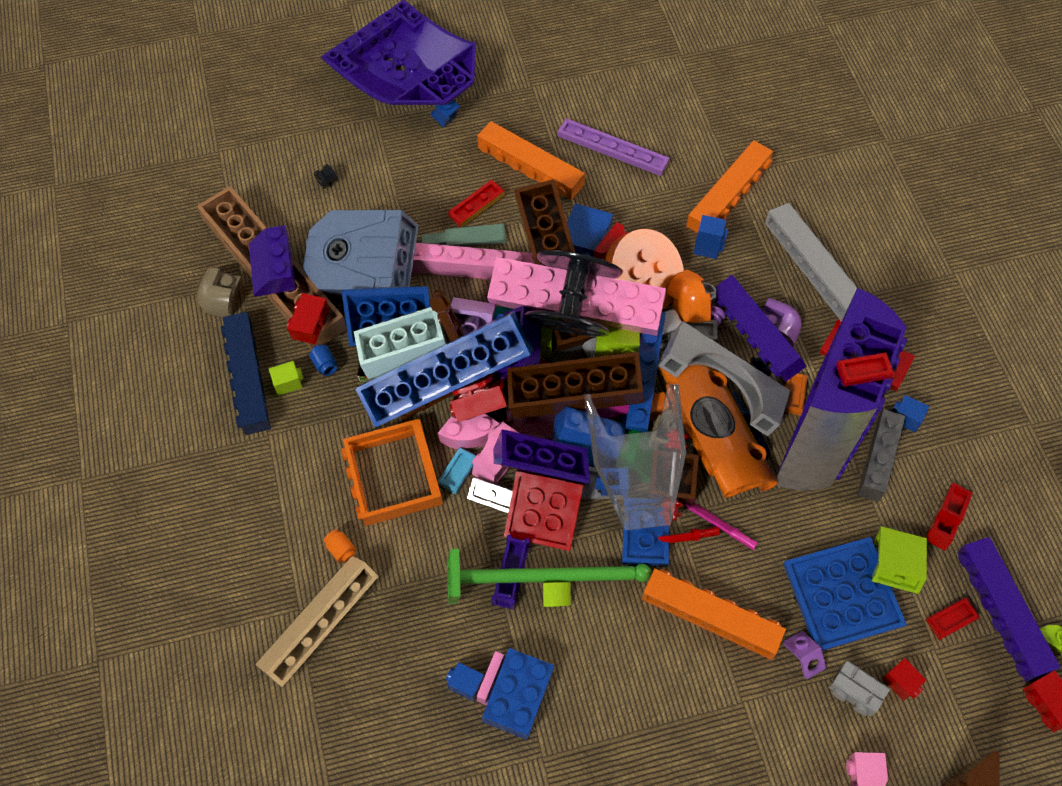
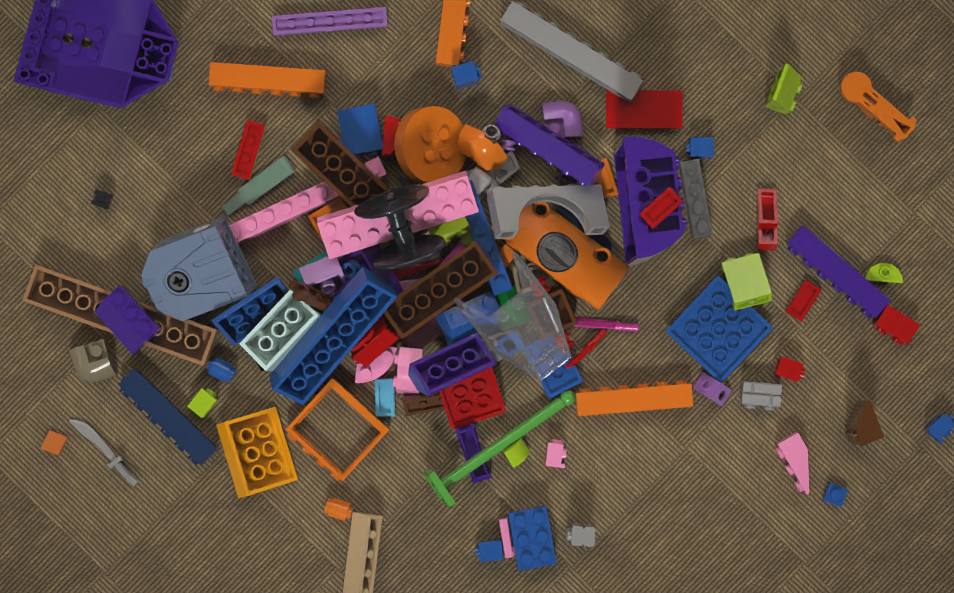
camera: 30 degrees left, 25 degrees up
red brick [287,293,330,345] -> none
none -> orange slope [41,430,68,455]
none -> light grey sword [69,419,139,487]
none -> light orange slope [216,407,298,498]
none -> bright pink brick [545,439,567,468]
none -> light grey brick [566,523,595,547]
none -> lime slope [765,63,803,114]

